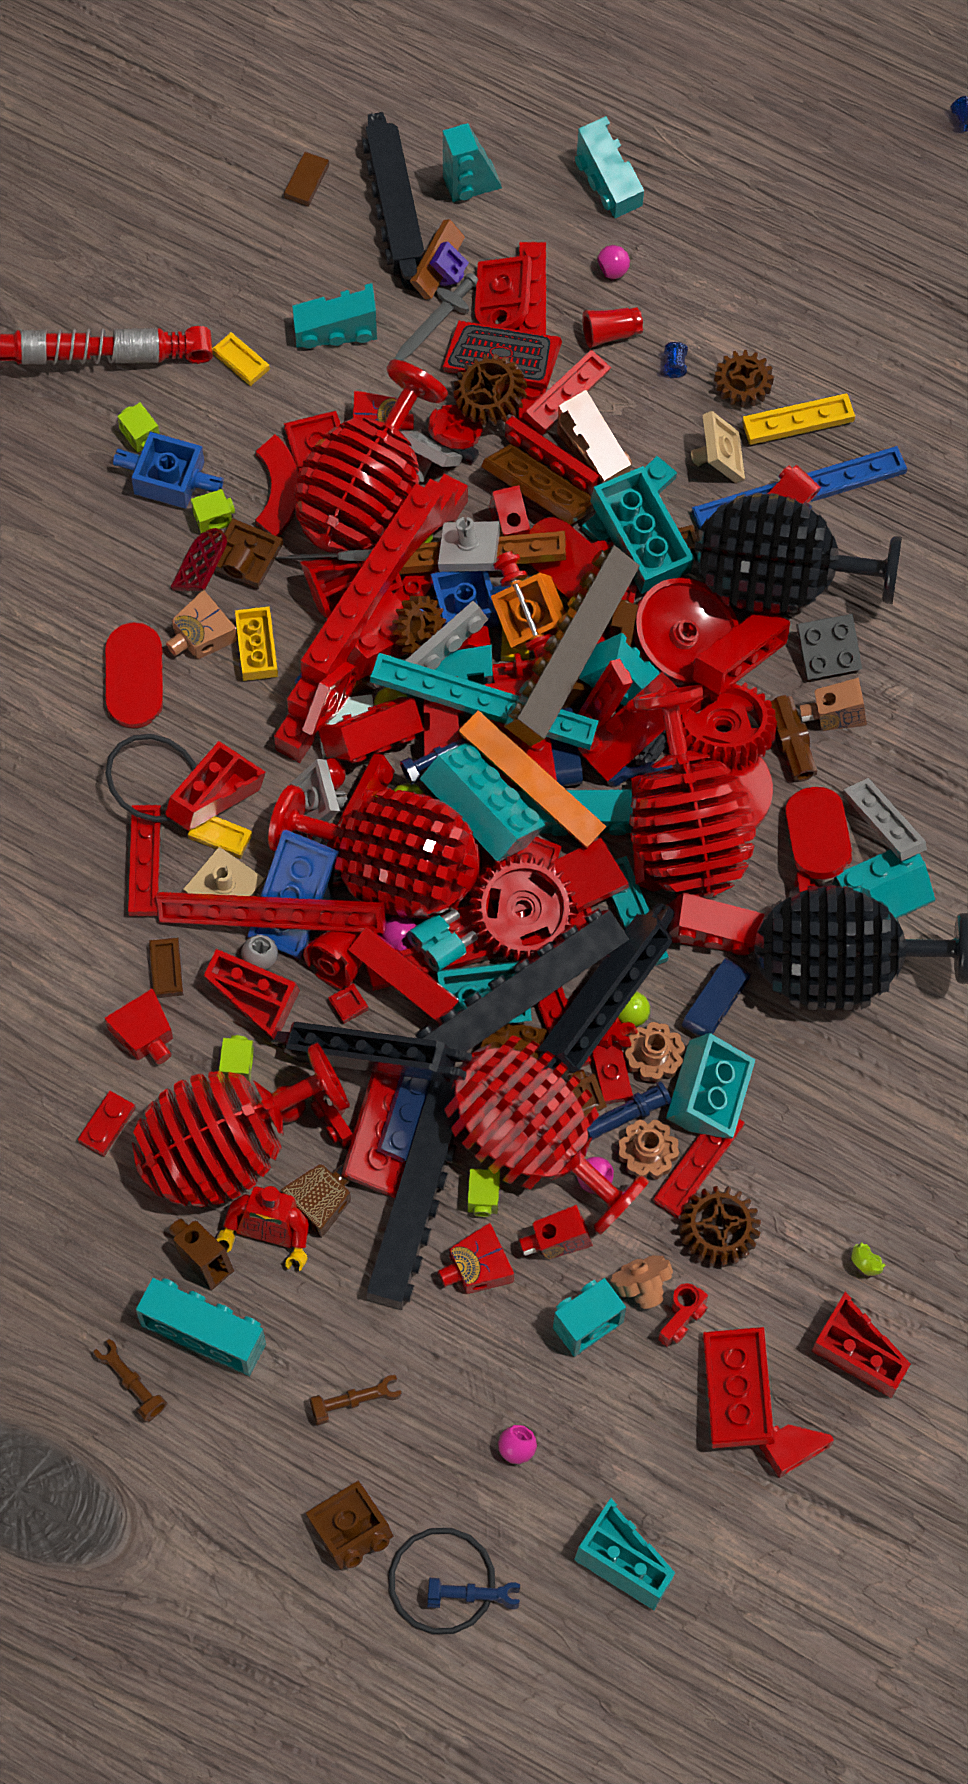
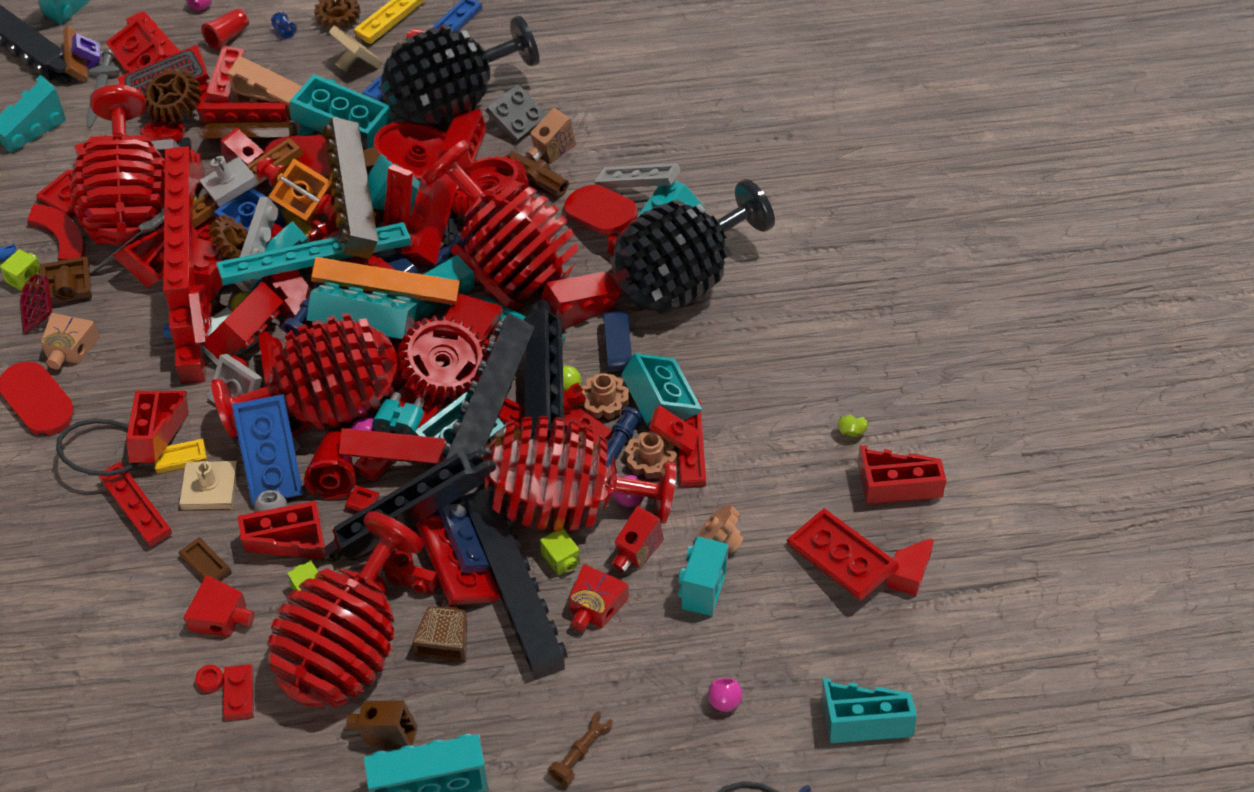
camera: 35 degrees left, 15 degrees down
red tile [156,892,386,934] -> none
red torso [216,1186,309,1271] -> none
yellow piece [235,606,278,681] -> none
red plate [658,1283,708,1348] -> none
reddish brown gear [679,1185,761,1267] -> none
none -> red tile [195,665,224,694]
none -> red plate [649,405,699,454]

